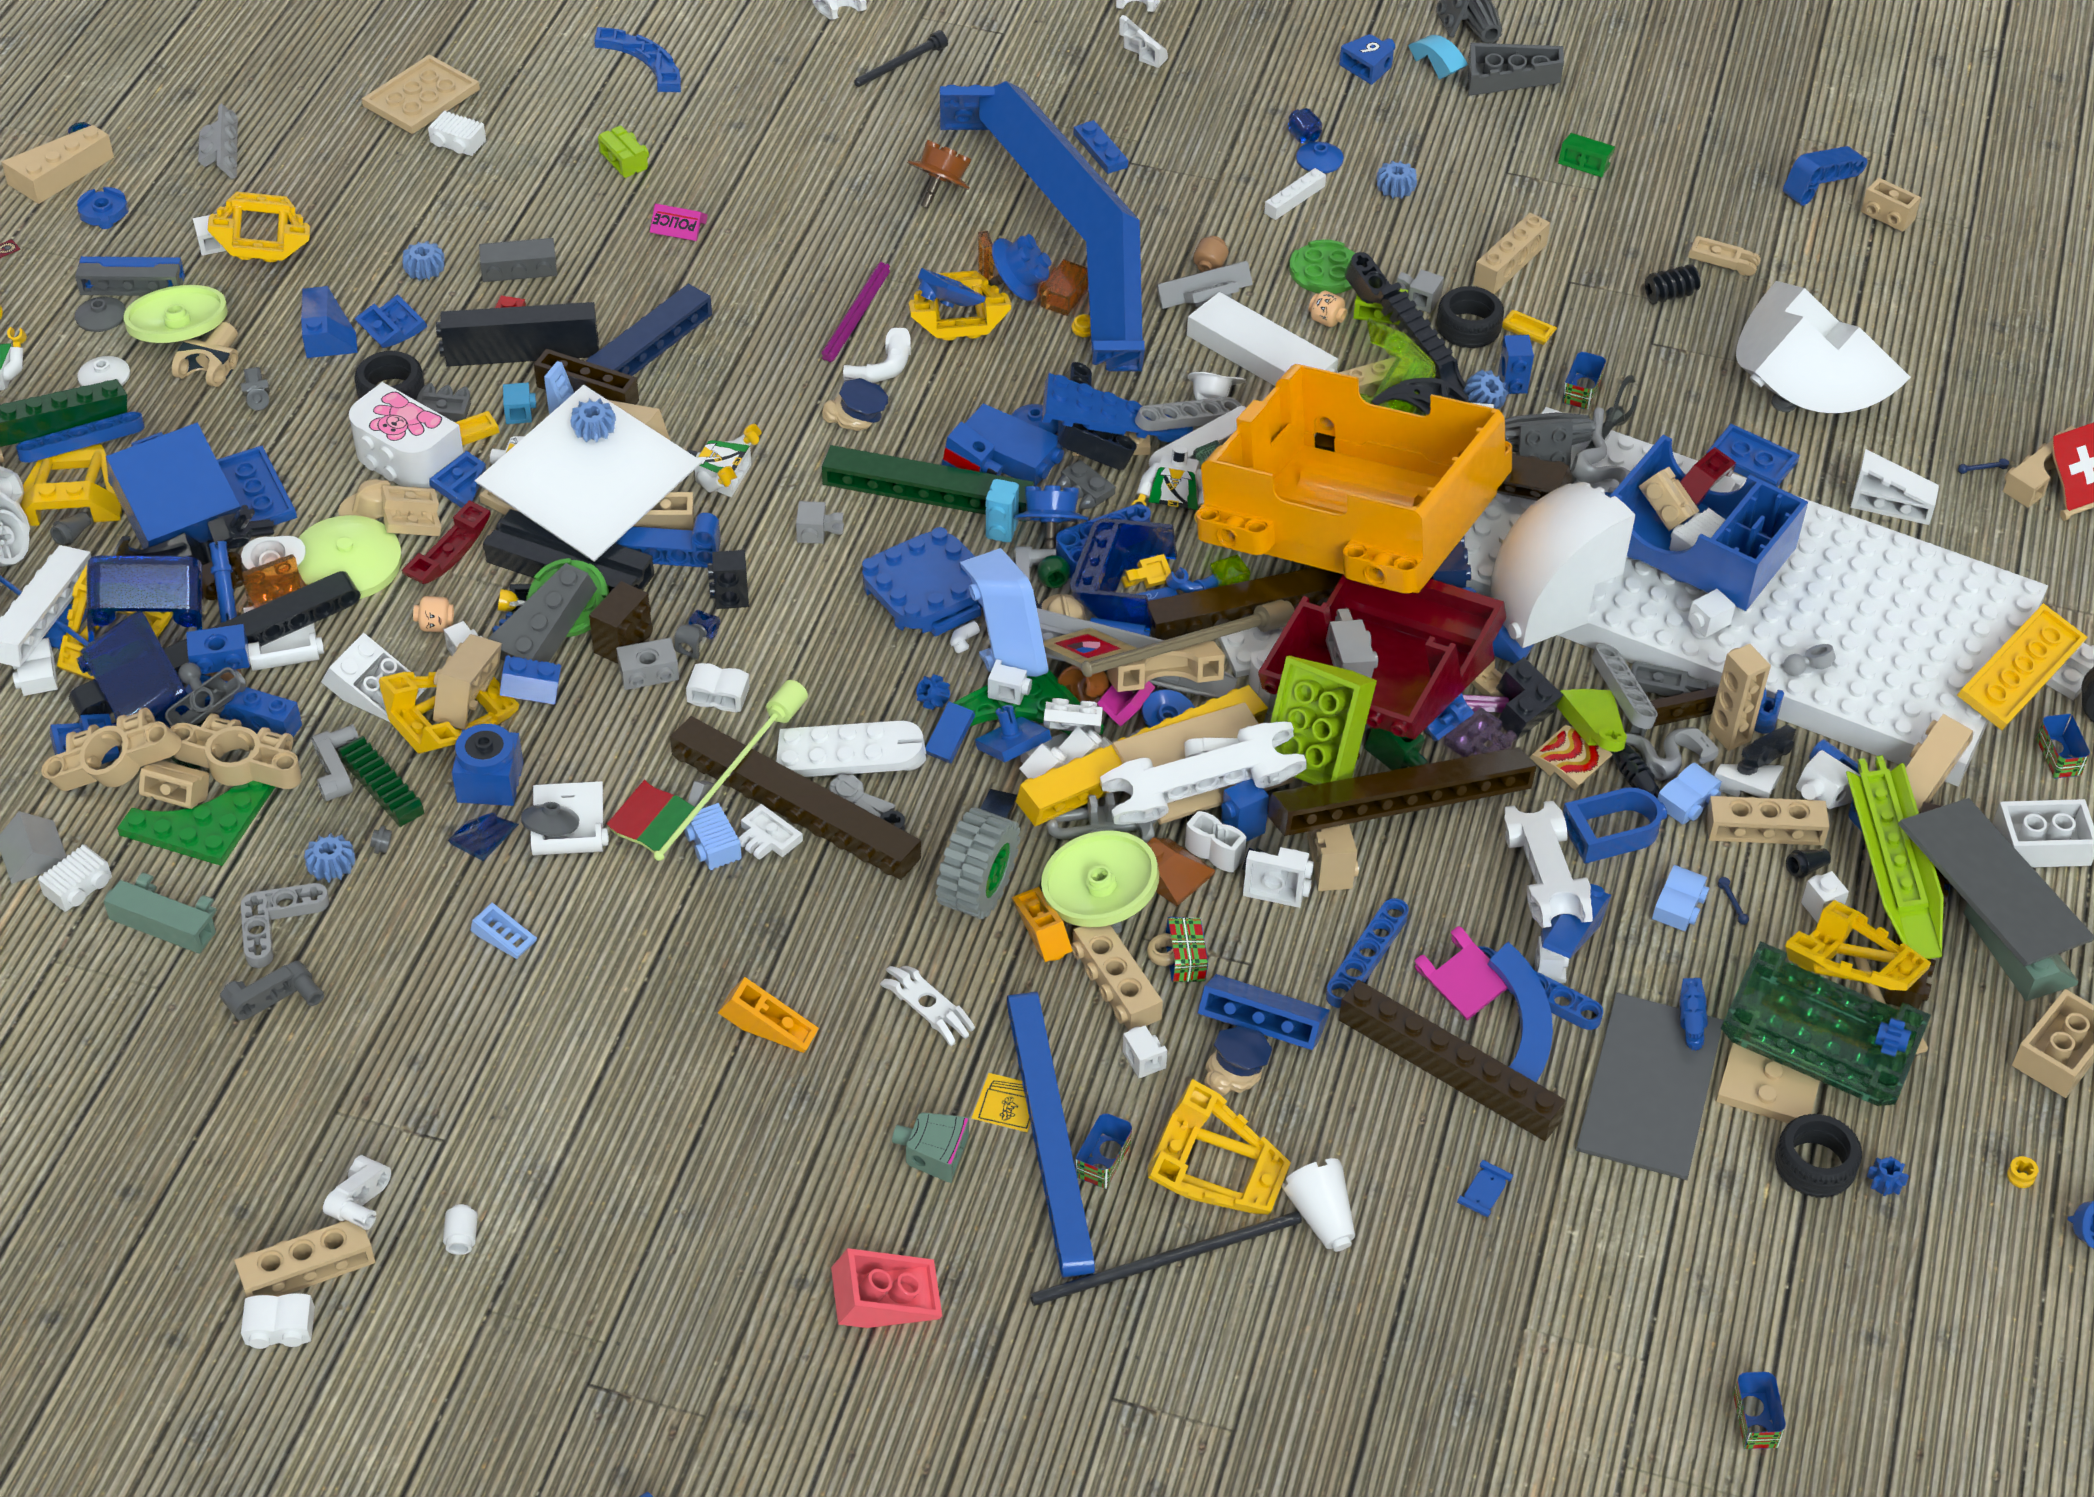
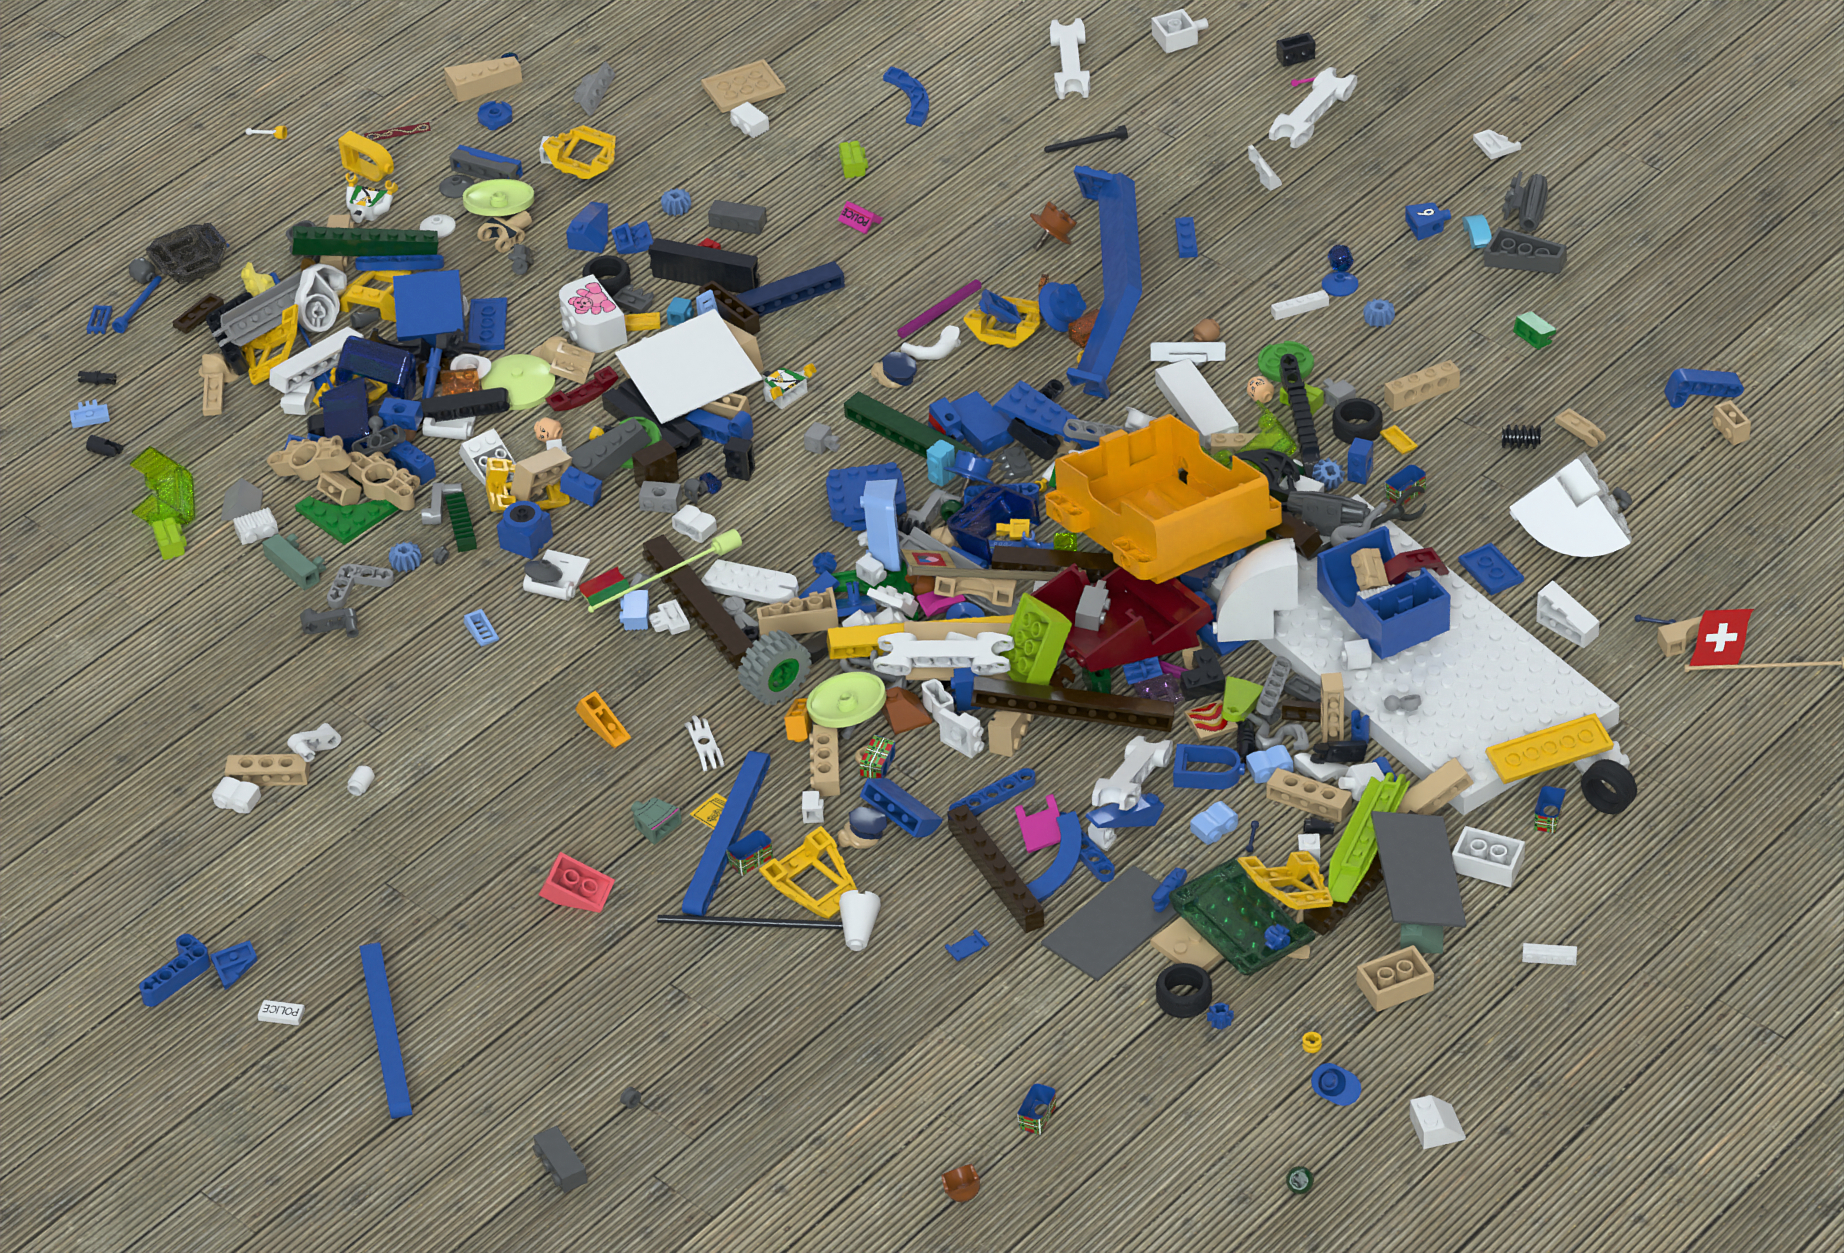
camera: 30 degrees right, 5 degrees down
blue wing [429,451,486,508] -> none
clear blue slope [448,812,519,862] -> none
medium blue gear [570,398,616,443] -> none
none -> tan wedge [757,587,839,638]

